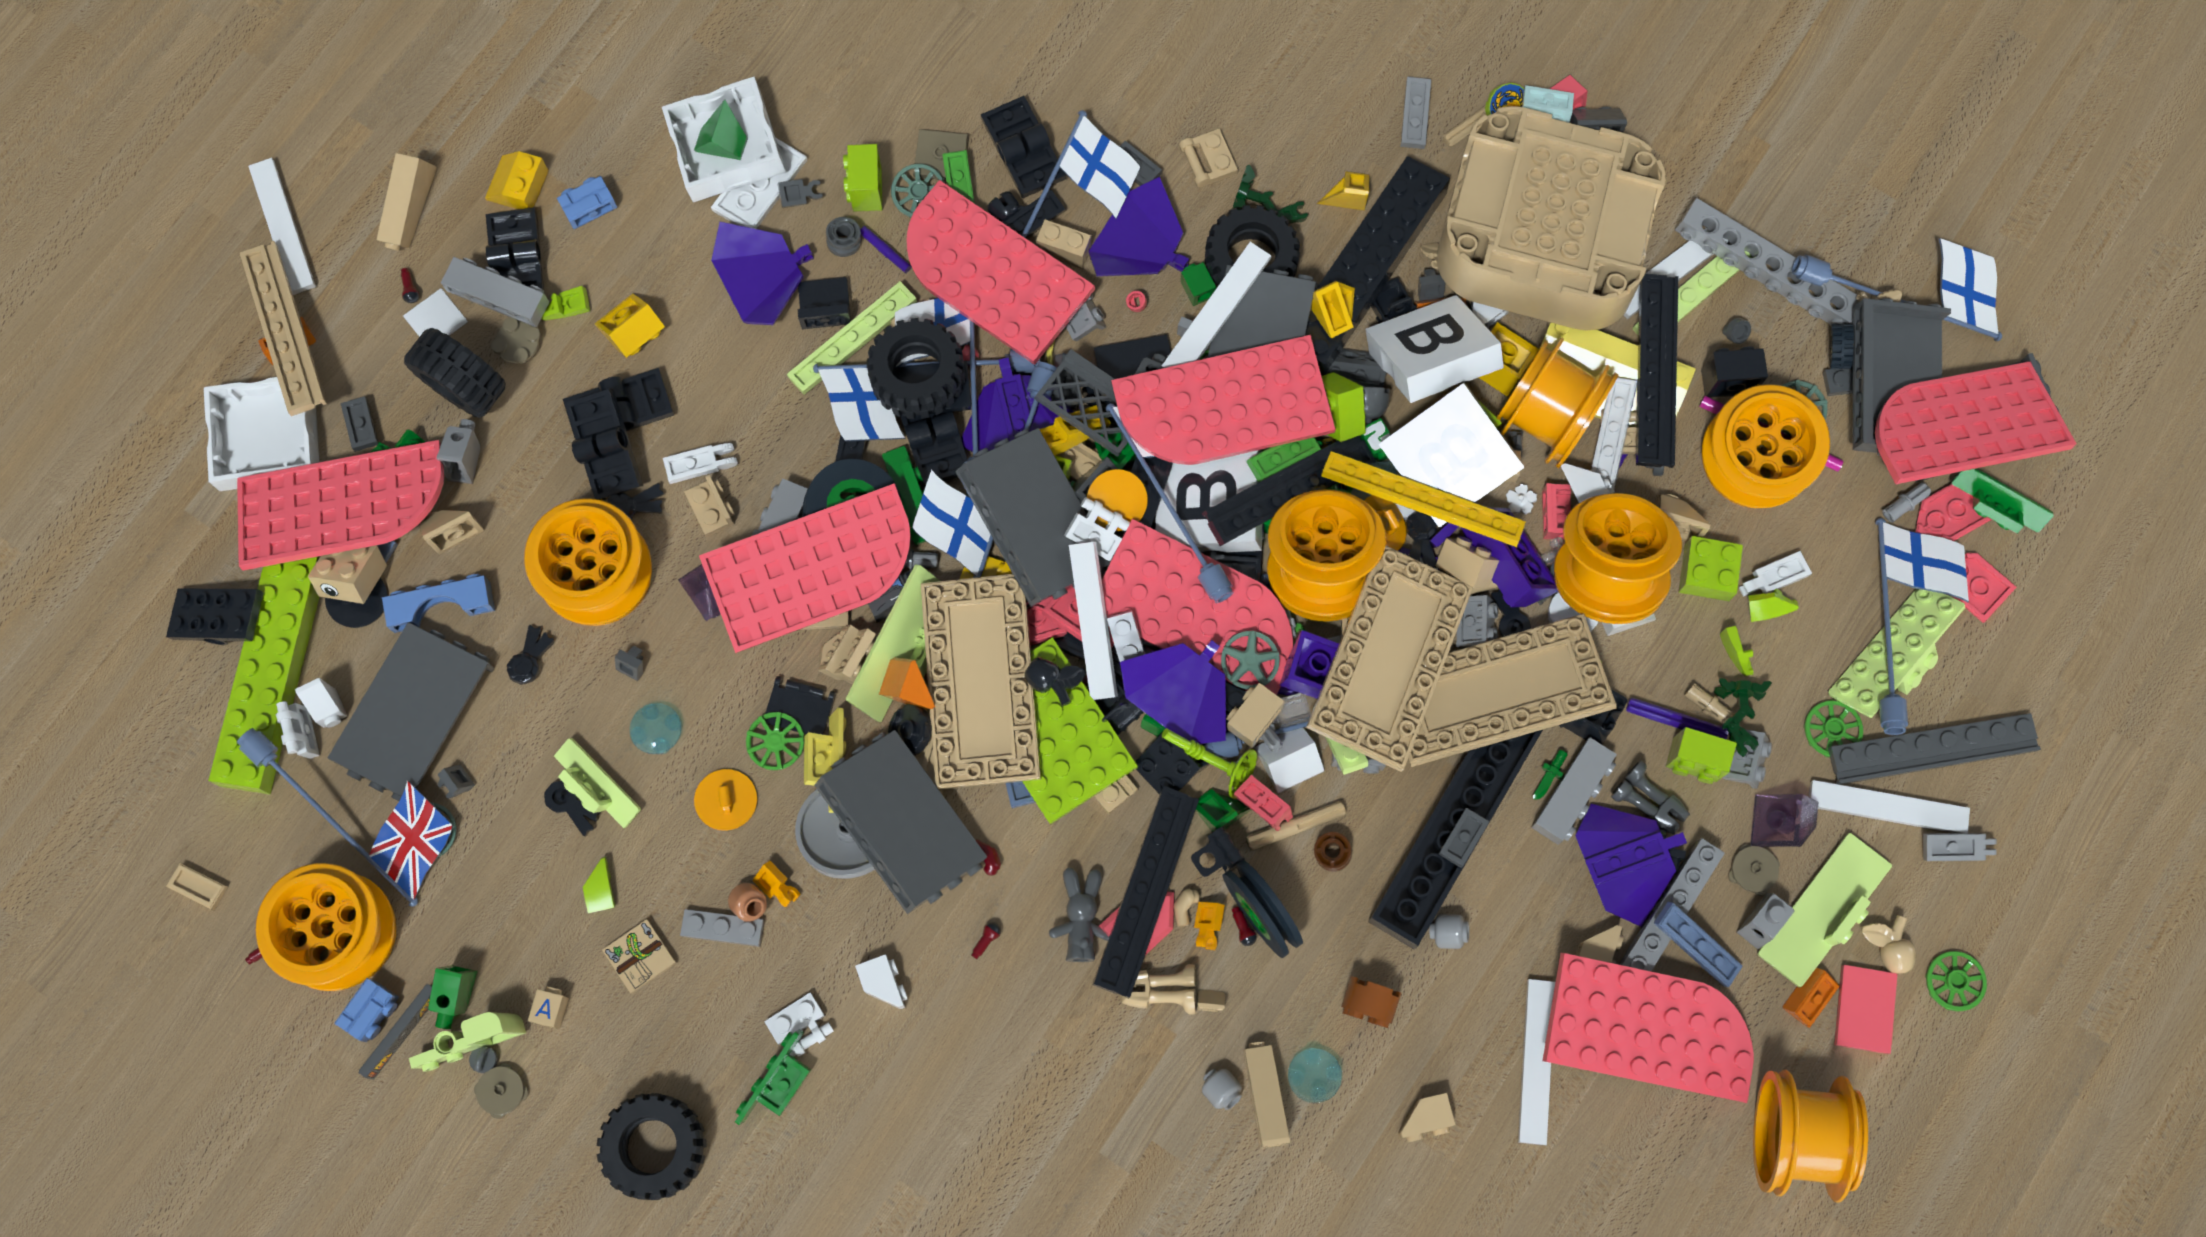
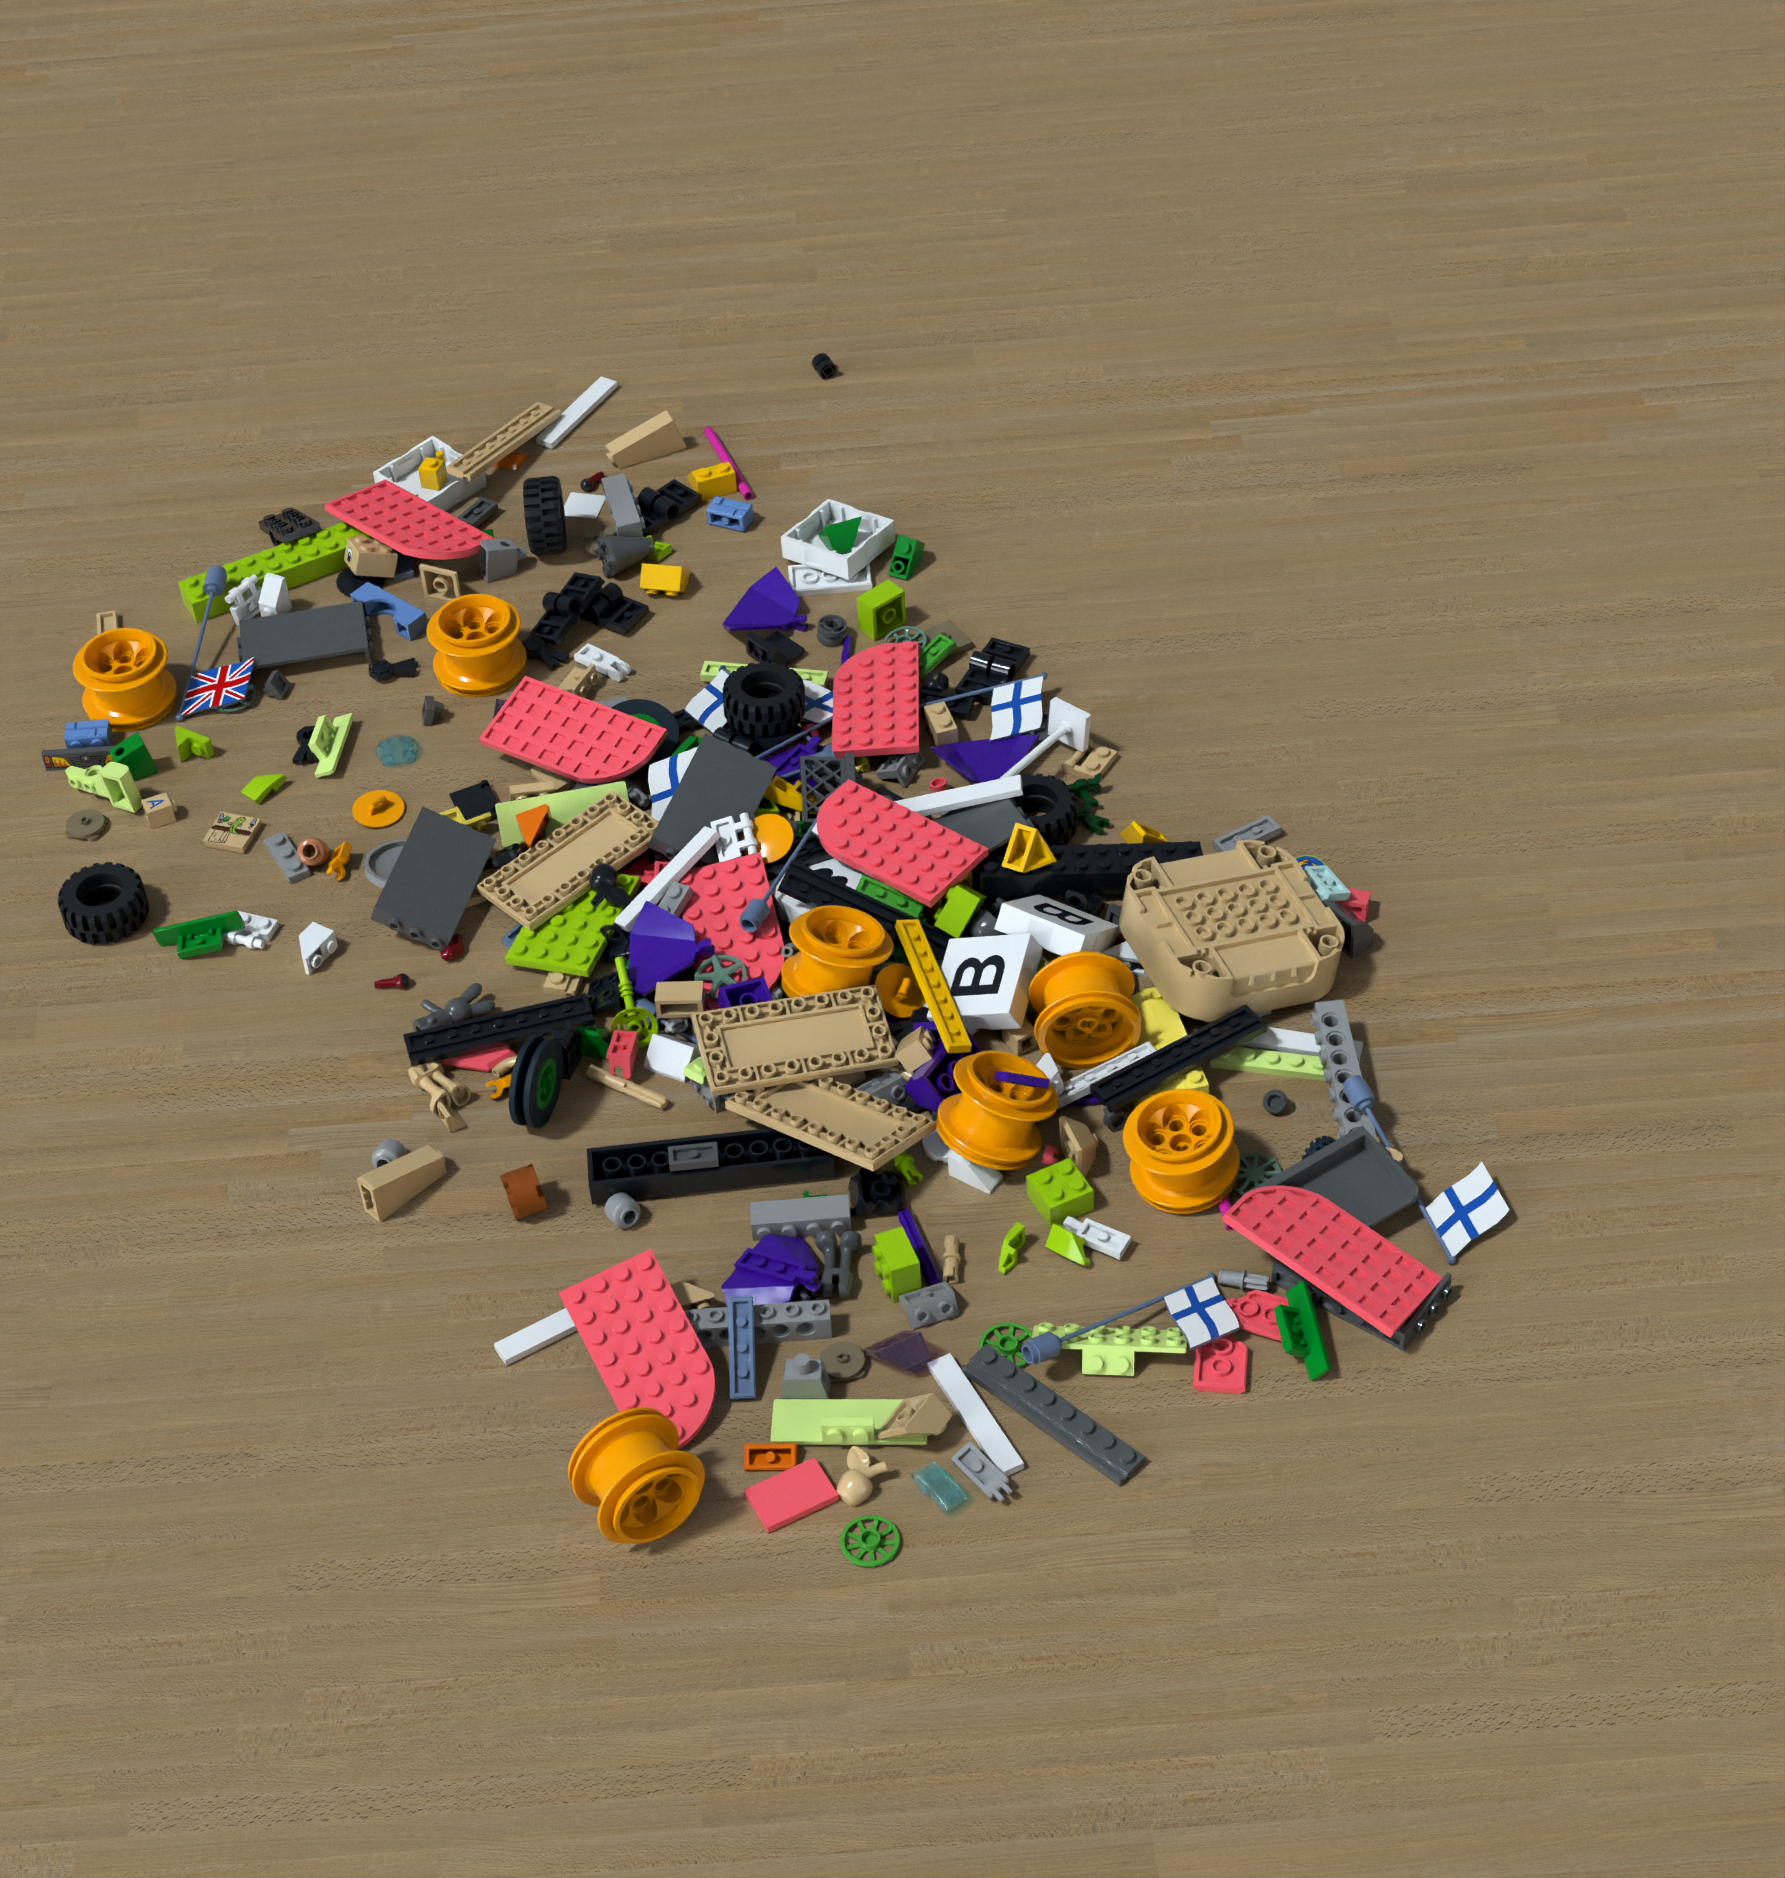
camera: 55 degrees right, 30 degrees down
dark grey tile [469,1046,498,1073] -> none
bright green wheel [746,712,804,770] -> none
dark grey plate [777,179,823,208] -> none
clear light blue dish [1288,1048,1342,1103] -> none
reddish brown wheel [1314,832,1352,872] -> none
tan slope [1398,1093,1455,1143] -> none
black brick [1701,346,1768,398] -> none
dark green piece [1714,678,1772,757] -> none
none -> lime slope [175,725,214,762]
none -> yellow brick [418,451,447,491]
none -> dark grey cone [596,536,654,577]
none -> dark pink piece [704,427,753,500]
none -> light grey arm [781,942,800,957]
none -> tan slope [875,1393,953,1439]
none -> green slope [888,535,925,580]
none -> clear light blue slope [911,1461,968,1514]
none -> dark purple tile [994,1071,1050,1089]
none -> white tile [999,697,1091,779]

